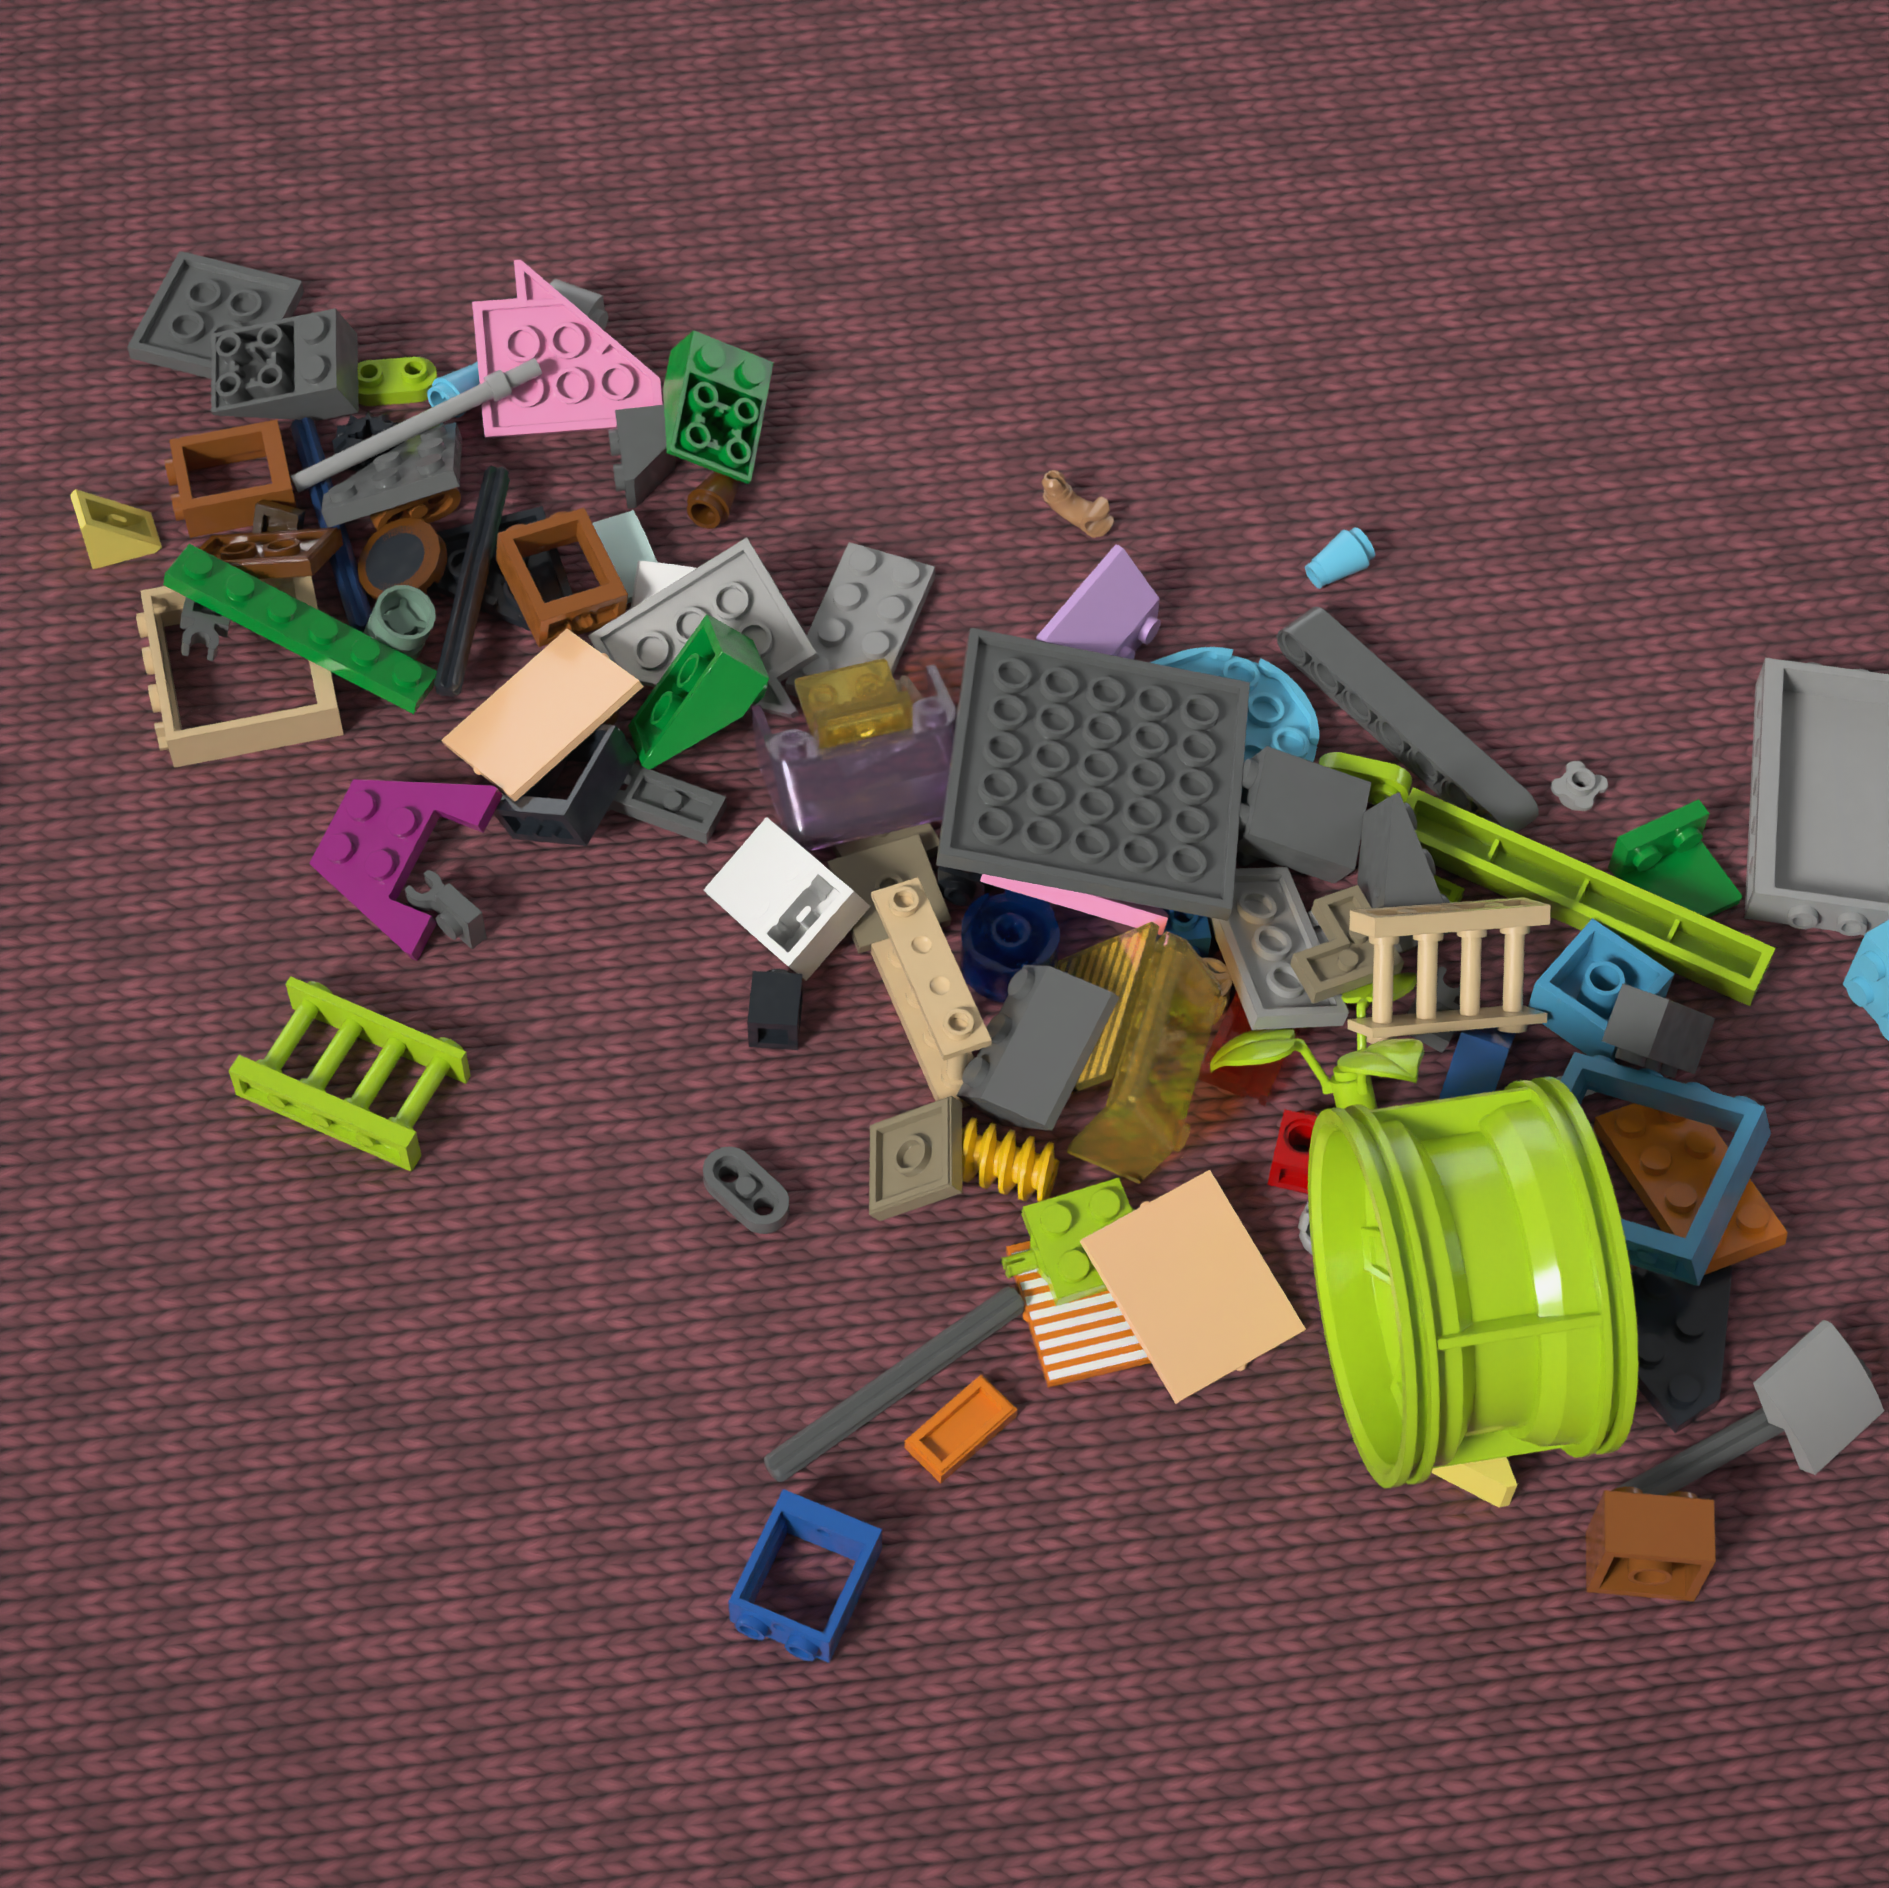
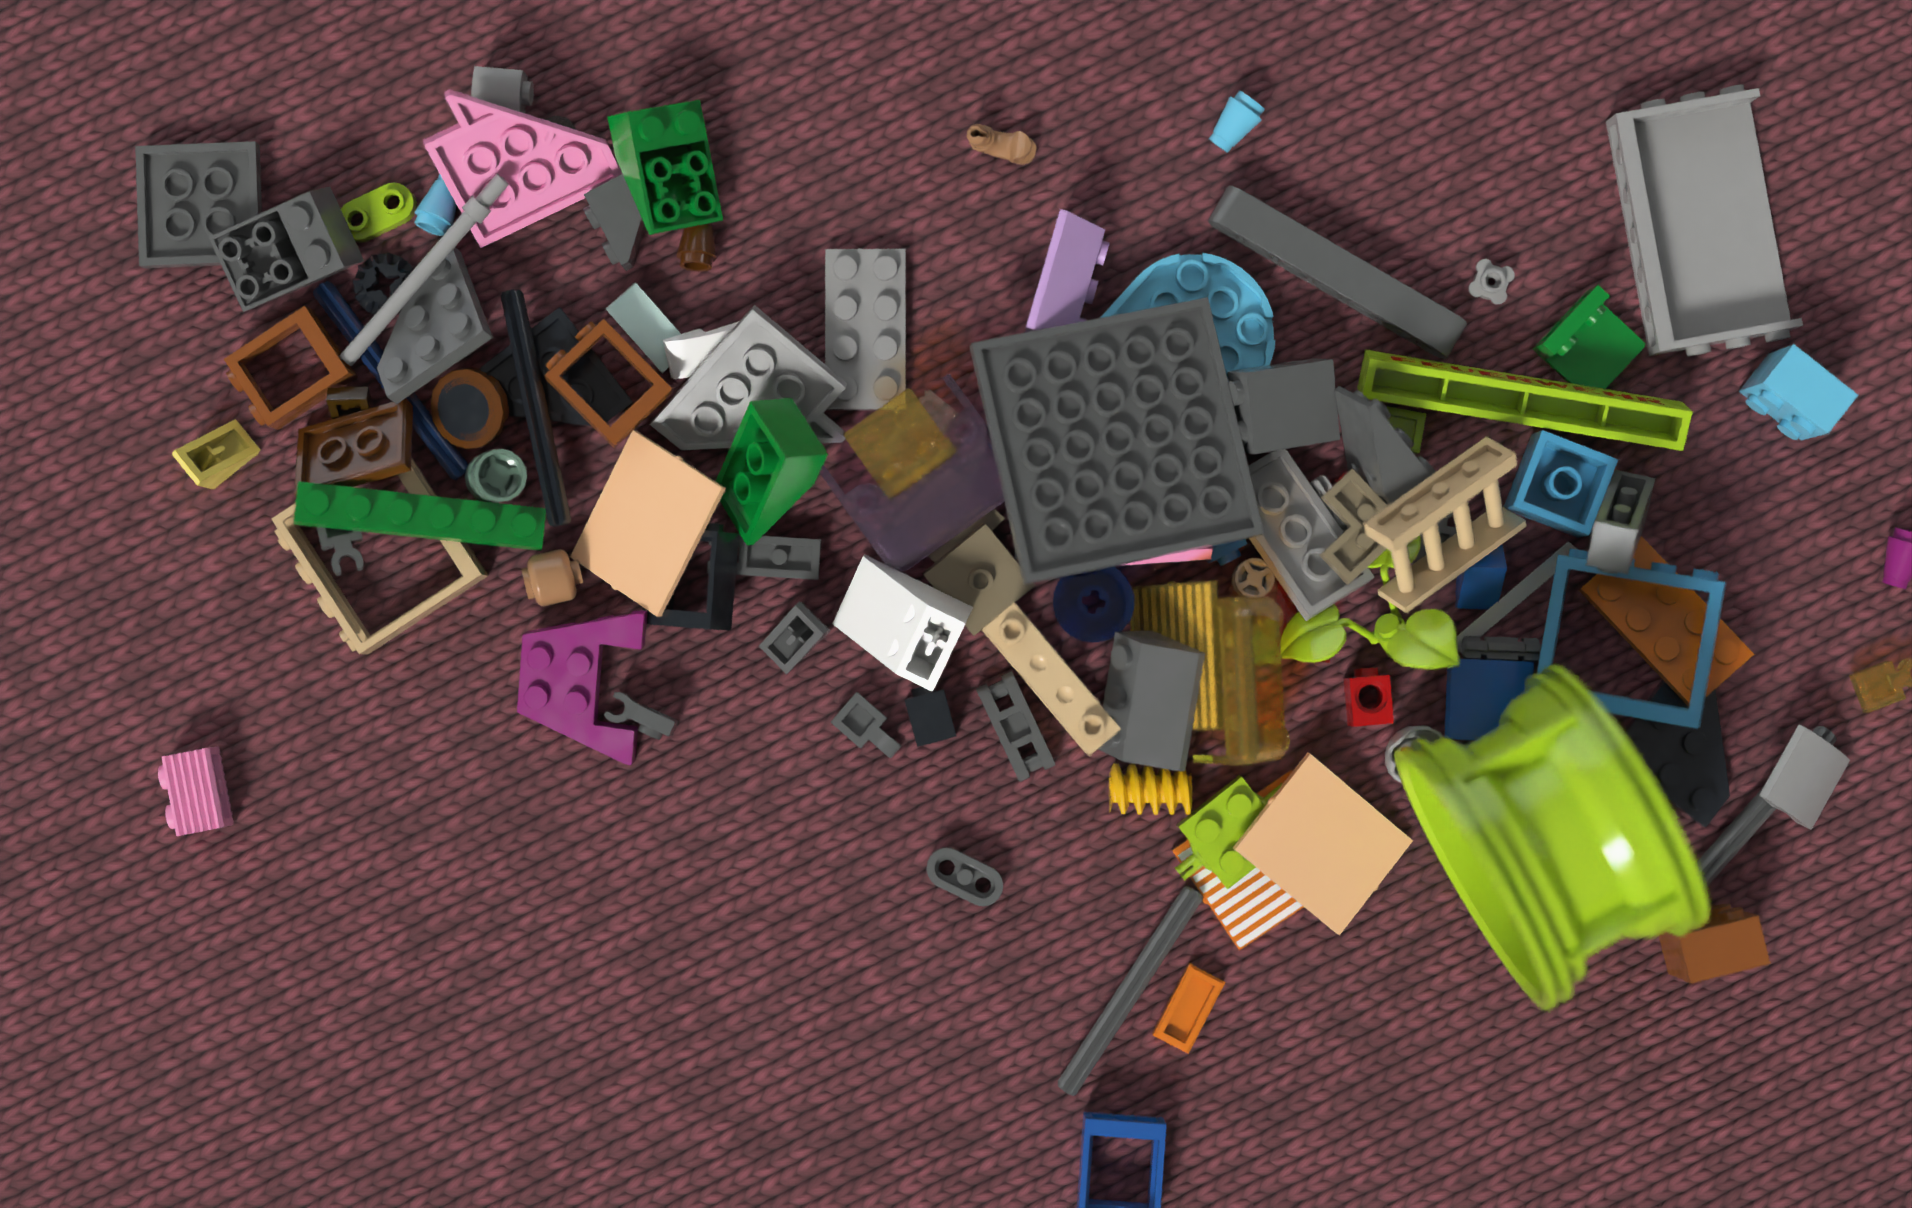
camera: 15 degrees left, 30 degrees up
lime fence [228,976,471,1172] -> none
dark tan plate [869,1096,962,1221] -> none
lime plate [1318,752,1412,805] -> none
none -> medium nougat head [521,549,583,606]
none -> dark grey slope [759,601,831,674]
none -> dark grey plate [831,692,902,758]
none -> dark grey plate [975,671,1056,782]

